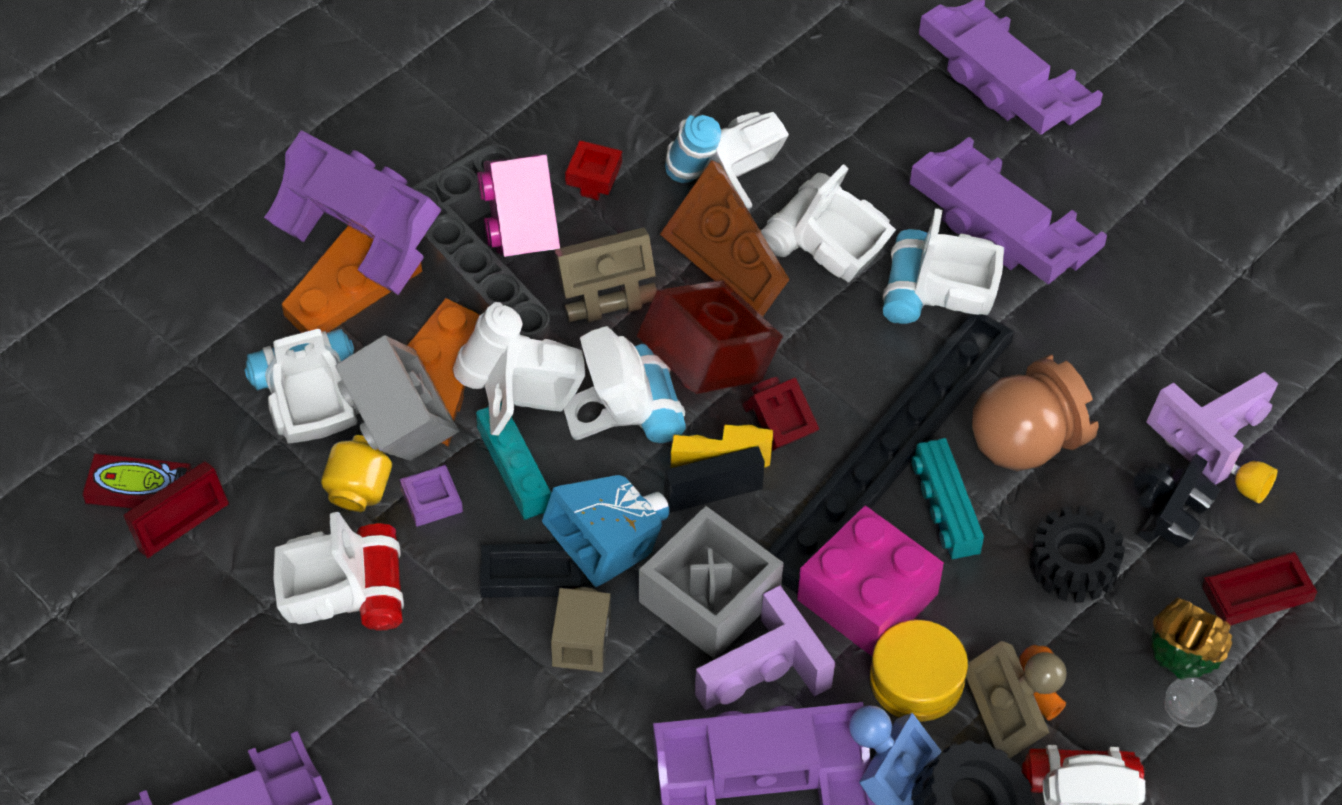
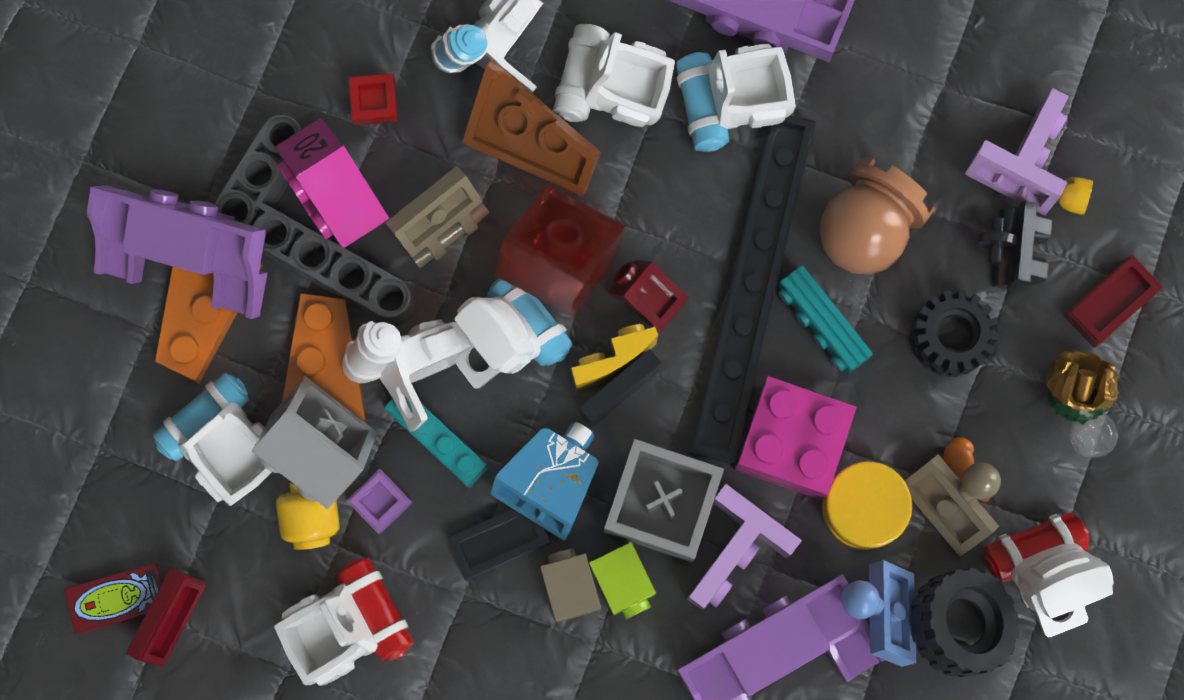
camera: 20 degrees left, 25 degrees up
none -> lime brick [589,542,656,619]

